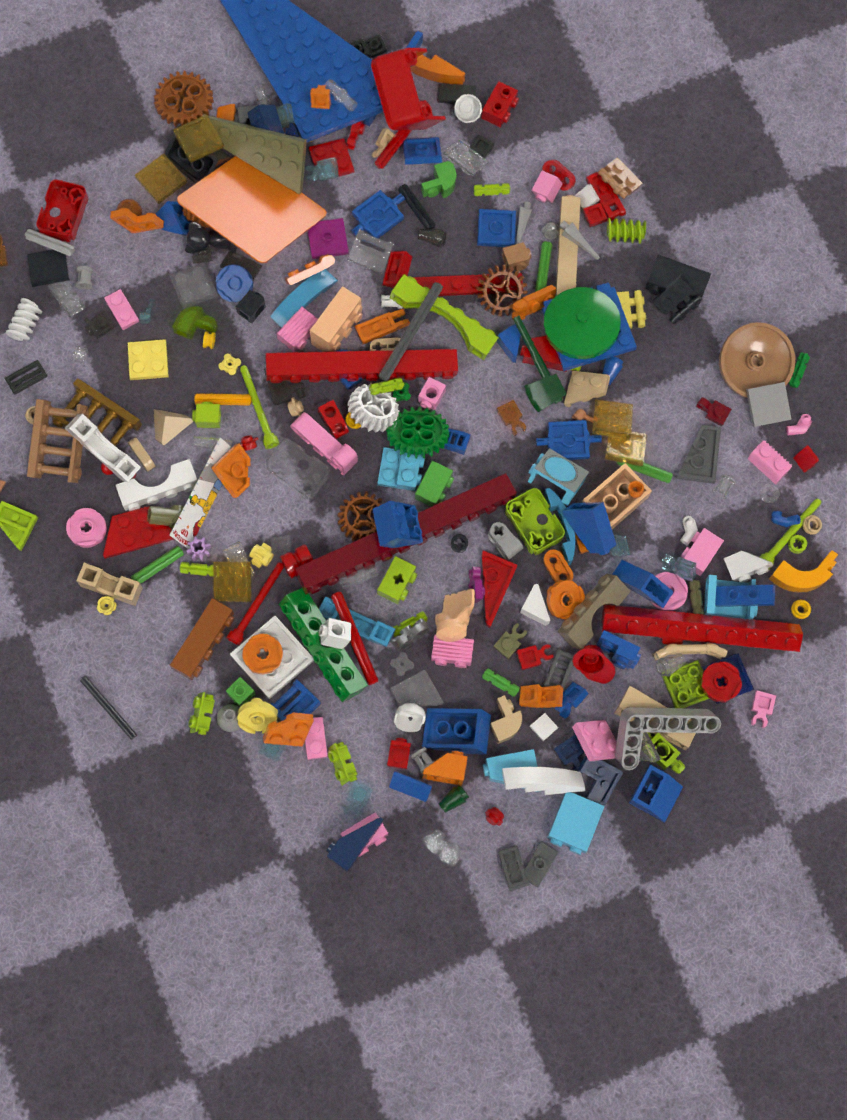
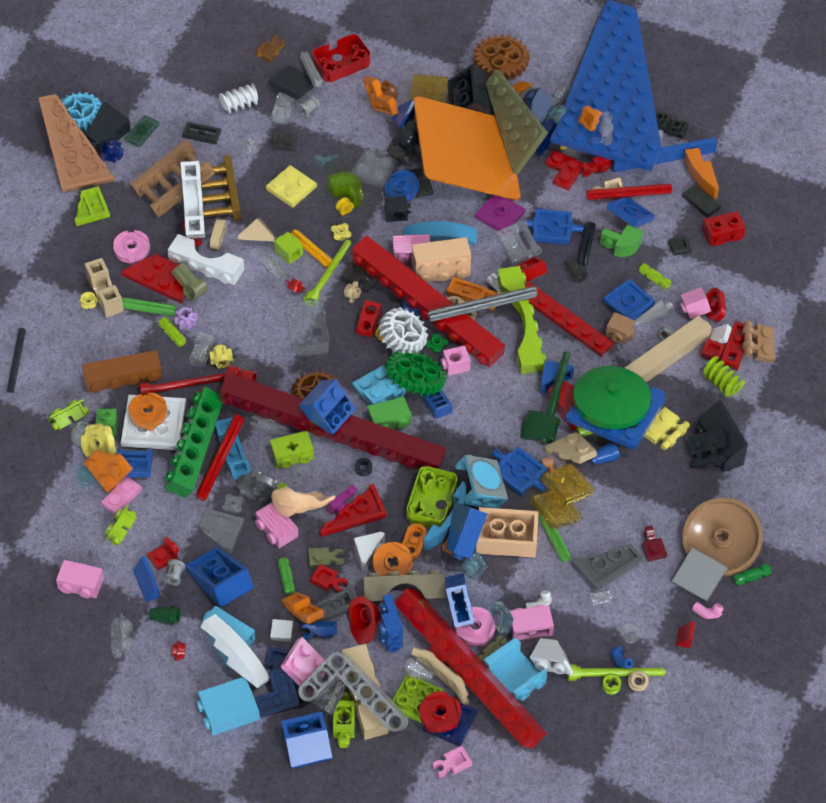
camera: 50 degrees right, 20 degrees down
bright pink plate [104,289,139,330] -> none
sticker [170,438,232,549] -> none
clear yellow plate [173,115,224,162] -> none
orange plate [211,443,251,498] -> none
clear yellow plate [213,561,251,602] -> none
hinge [285,254,335,285] -> none
bright pink beam [290,412,358,475] -> none
clear light blue plate [306,157,339,181] -> none
white brick [319,618,351,649] -> none
dark blue slope [326,817,384,872] -> none
clear light blue plate [344,781,373,820] -> none
lime axle [369,378,404,395] -> none
red windscreen [371,48,446,130] -> none
white hair [394,703,426,732] -> none
orange slope [422,751,468,786] -> none
clear plate [443,140,488,176] -> none
white hair [454,94,482,123] -> none
dark orange gear [477,265,528,316] -> none
light grey piece [488,522,523,561] -> none
tan brick [490,695,522,744] -> none
clear orange plate [496,400,526,436] -> none
dark grey plate [498,845,530,892] -> none
orange hinge [512,285,557,320] -> none
dark grey plate [525,842,558,888] -> none
bright green axle [535,241,552,292] -> none
light grey piece [559,221,600,260] -> none
orange hinge [628,481,644,498] -> none
blue plate [715,585,775,607] -> none
bright pink brick [748,441,792,485] -> none
light orange arch [769,550,838,592] -> none
yellow plate [791,599,811,619] -> none

